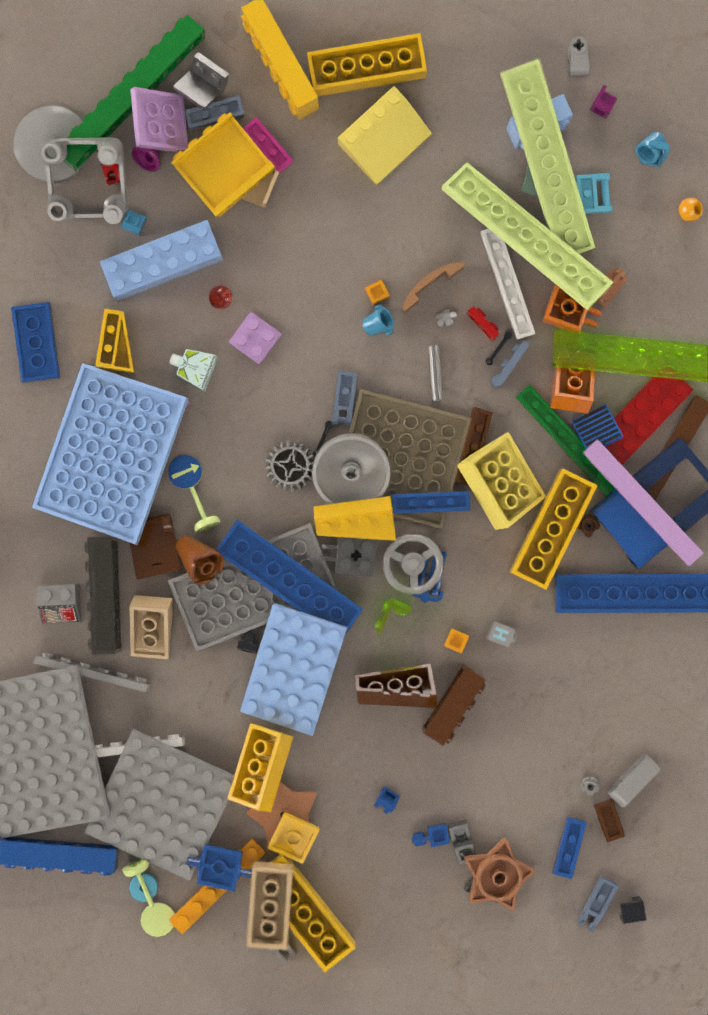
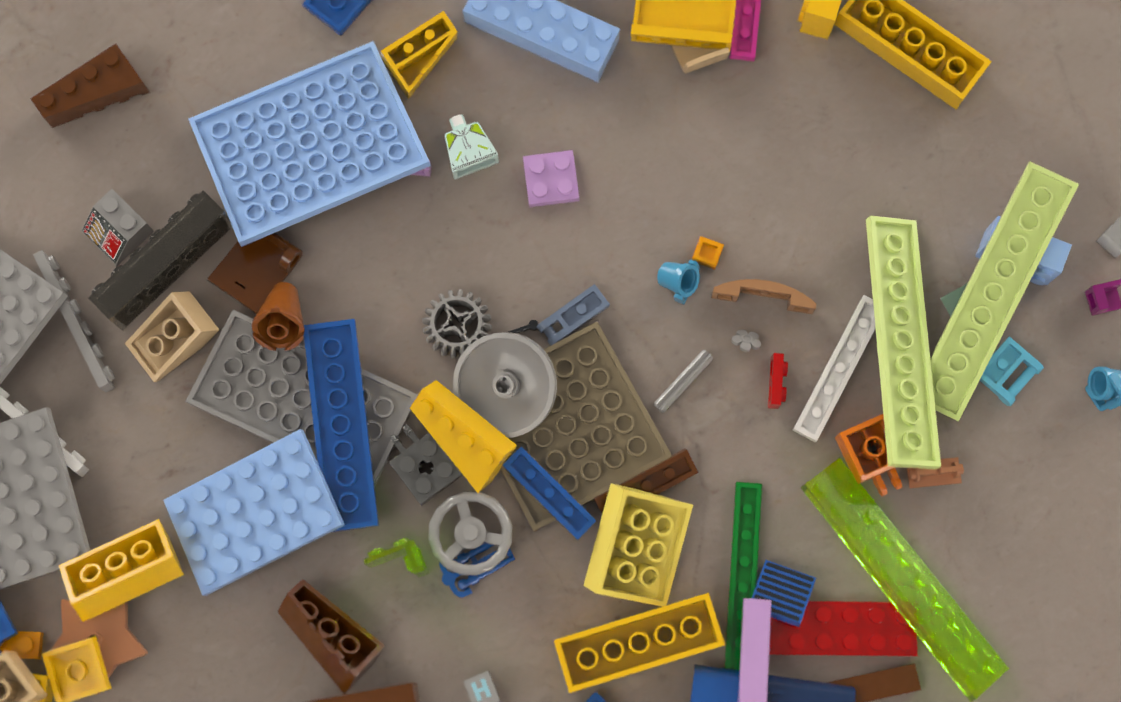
camera: 45 degrees right, 10 degrees down
piece [168,455,221,533] -> none
clear red piece [208,285,232,310] -> none
black tile [237,633,258,654] -> none
light yellow slope [338,86,432,185] -> none
light orange plate [444,628,469,654] -> none
black hinge [486,332,512,365] -> none
sand blue plate [491,340,530,388] -> none
orange slope [550,349,596,414] -> none
reddish brown plate [577,514,600,537] -> none
light orange piece [678,197,703,222] -> none

